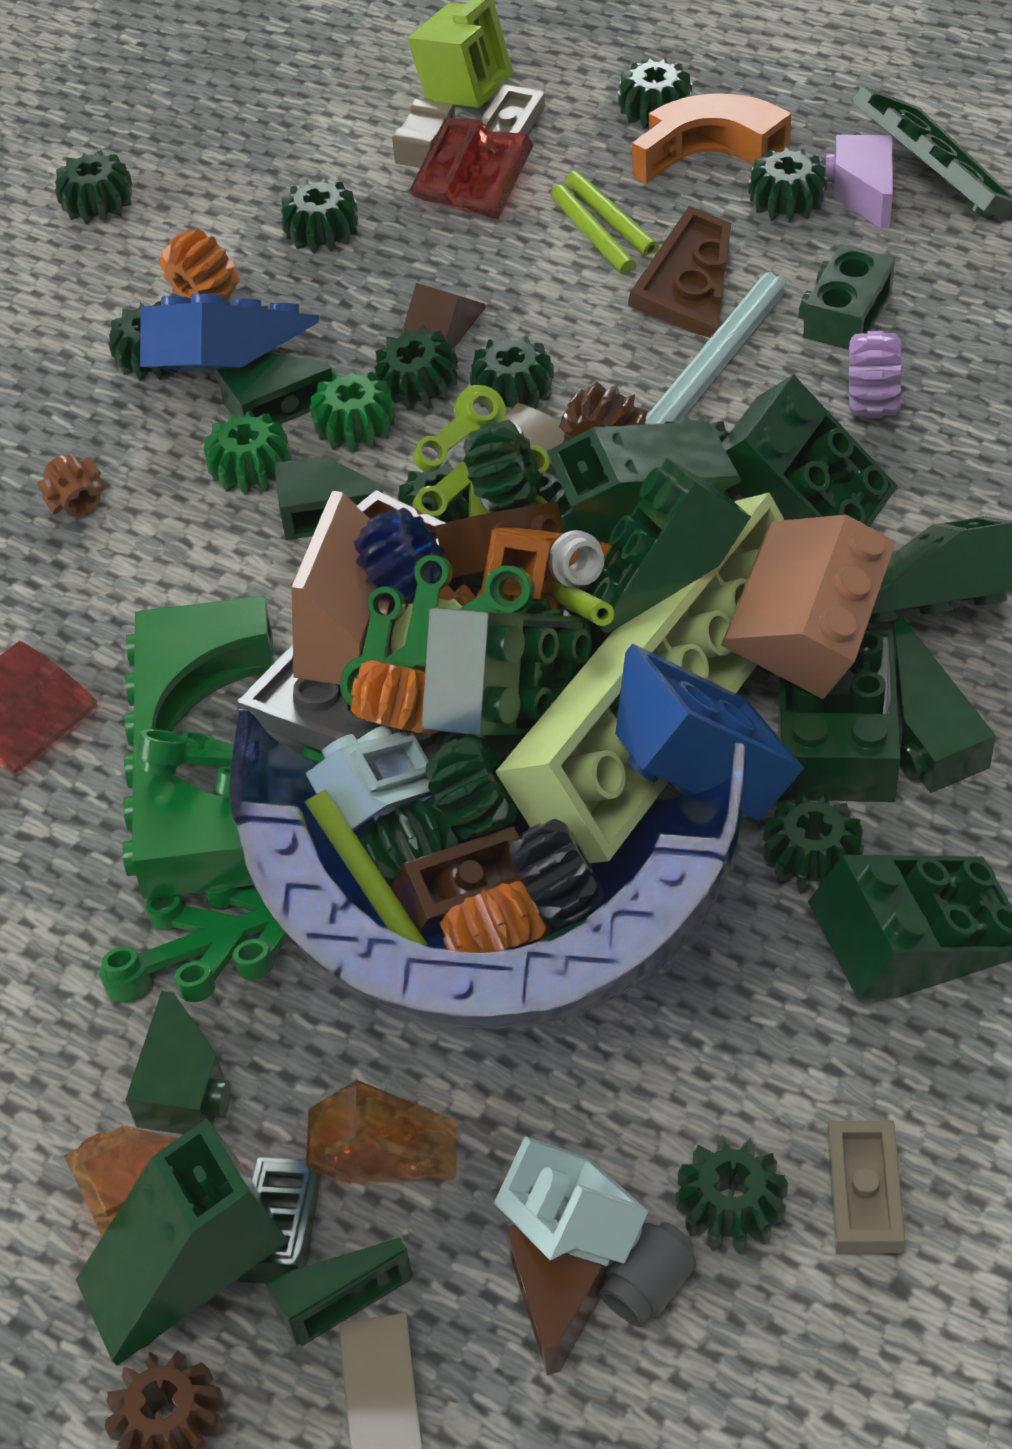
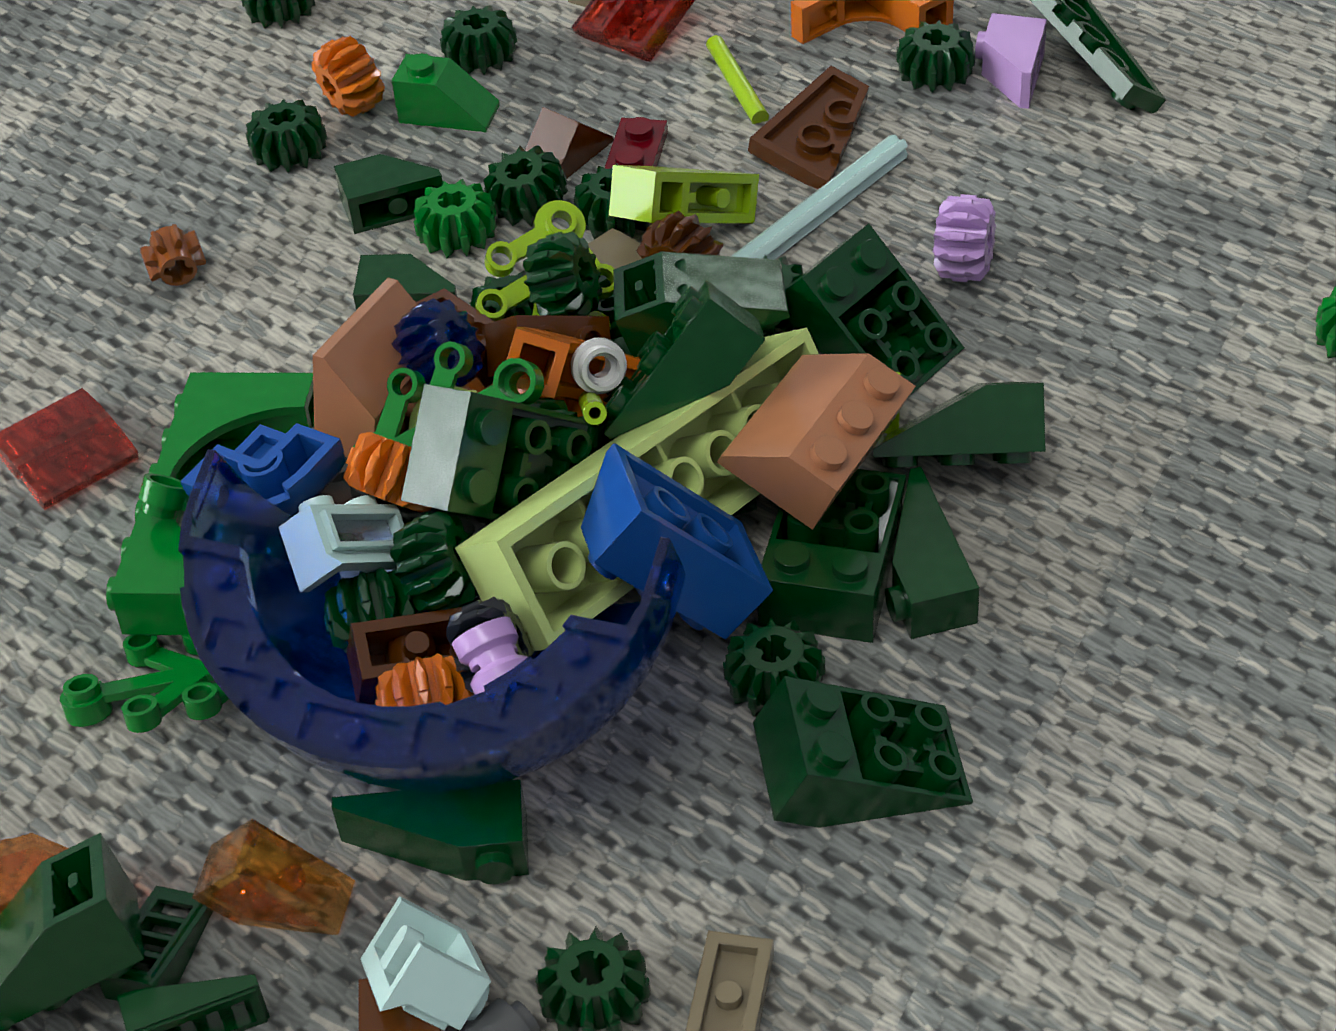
camera: 10 degrees right, 5 degrees down
dark green slope [125,990,231,1135] -> none
blue slope [140,294,319,370] -> none
green gear [203,410,291,495] -> none
lime piece [305,789,427,958] -> none
lime piece [565,171,659,256] -> none
dark green brick [798,244,895,350] -> none
none -> blue brick [180,423,346,524]
none -> dark green slope [332,779,529,885]
none -> green slope [391,53,500,132]
none -> lavender wheel [452,617,537,704]
none -> dark red plate [604,117,668,169]
none -> lime slope [609,165,759,223]

